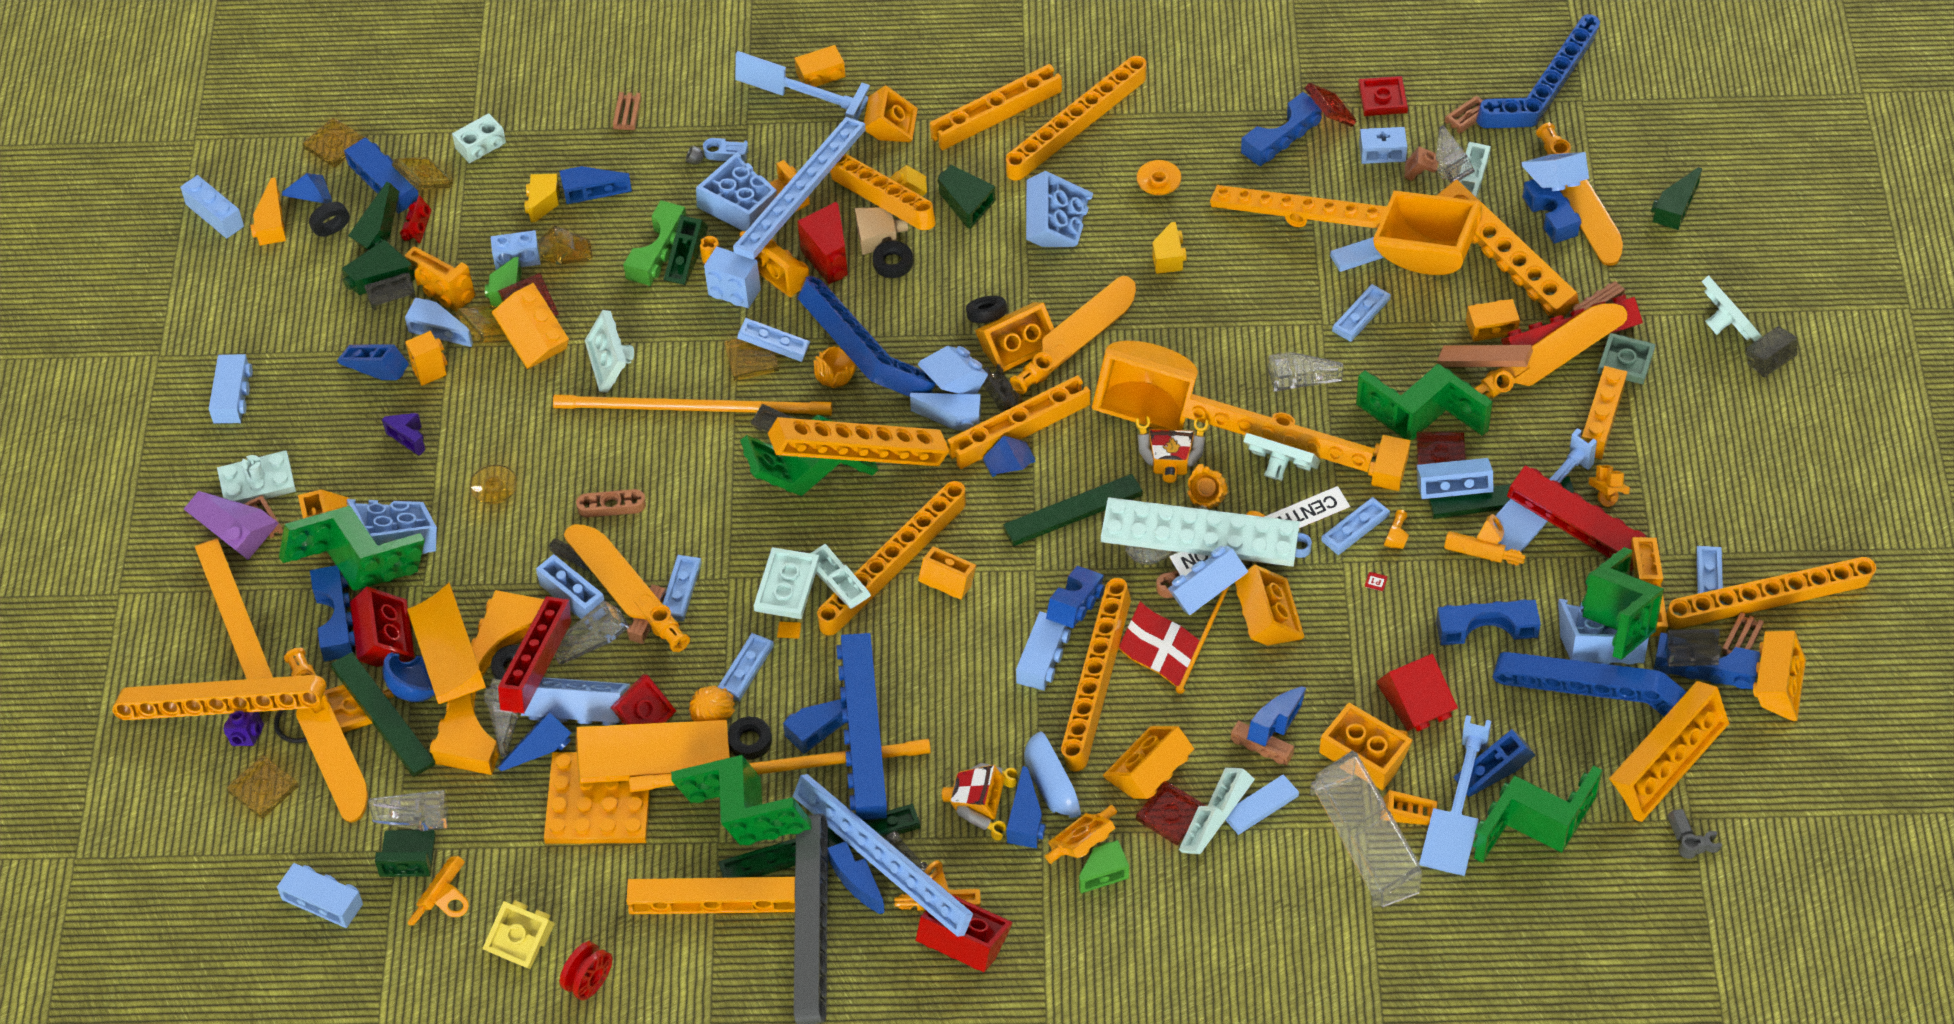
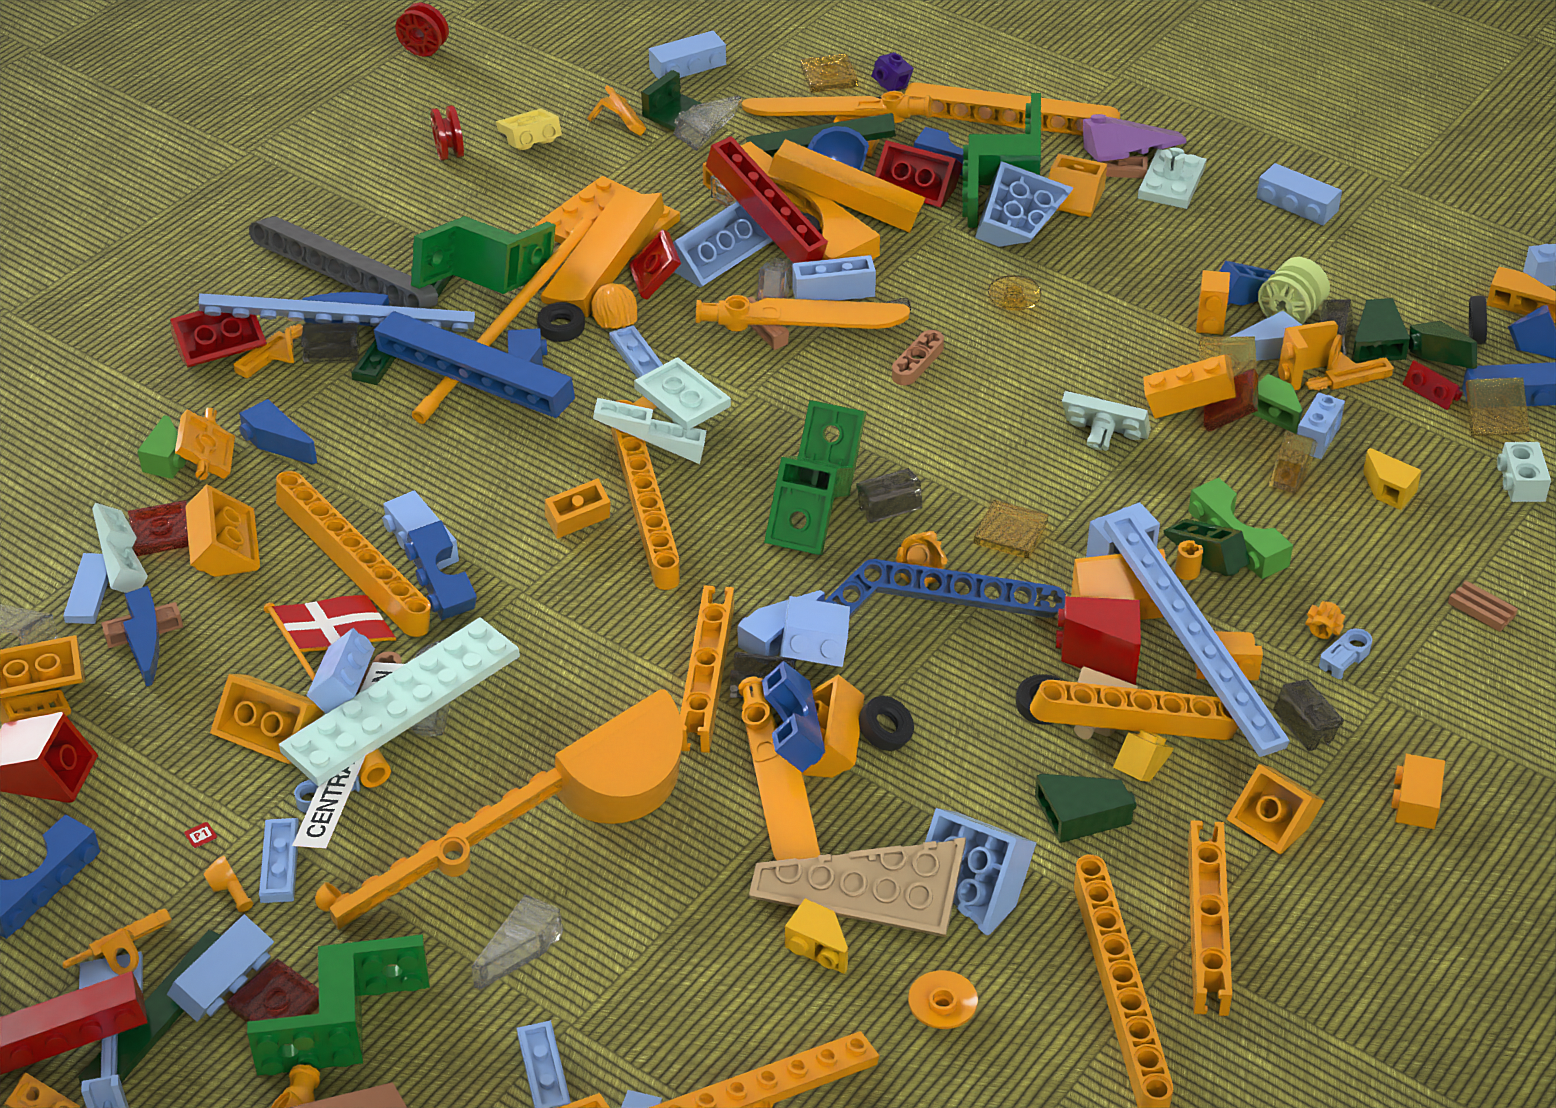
camera: 125 degrees right, 10 degrees down
light orange beam [112,675,327,720] -> none
dark purple slope [382,413,425,456] -> none
blue slope [496,712,571,771] -> none
light orange piece [553,395,832,416] -> none
blue slope [559,166,632,205] -> none
light orange piece [626,877,795,914] -> none
light blue tile [662,555,702,621] -> none
flat silver hinge [686,145,704,164] -> none
light blue wedge [696,152,777,231] -> none
light blue piece [735,51,870,121] -> none
light blue tile [737,318,810,362] -> none
light orange brick [768,417,950,466] -> none
torso [942,763,1017,840] -> none
blue slope [983,435,1036,477] -> none
dark green tile [1003,474,1143,546] -> none
light blue brick [1024,731,1081,818] -> none
torso [1135,416,1209,483] -> none
light orange hair [1187,464,1228,509] -> none
light aqua plate [1243,433,1320,481] -> none
light orange brick [1368,435,1411,491] -> none
none -> light orange hinge [315,882,343,912]
none -> tan wing [749,837,966,937]
none -> blue arch [762,661,825,773]
none -> yellowish green wheel [1258,257,1330,324]
none -> clear smoke hinge [1273,679,1344,751]
none -> light orange gear [1305,601,1346,639]

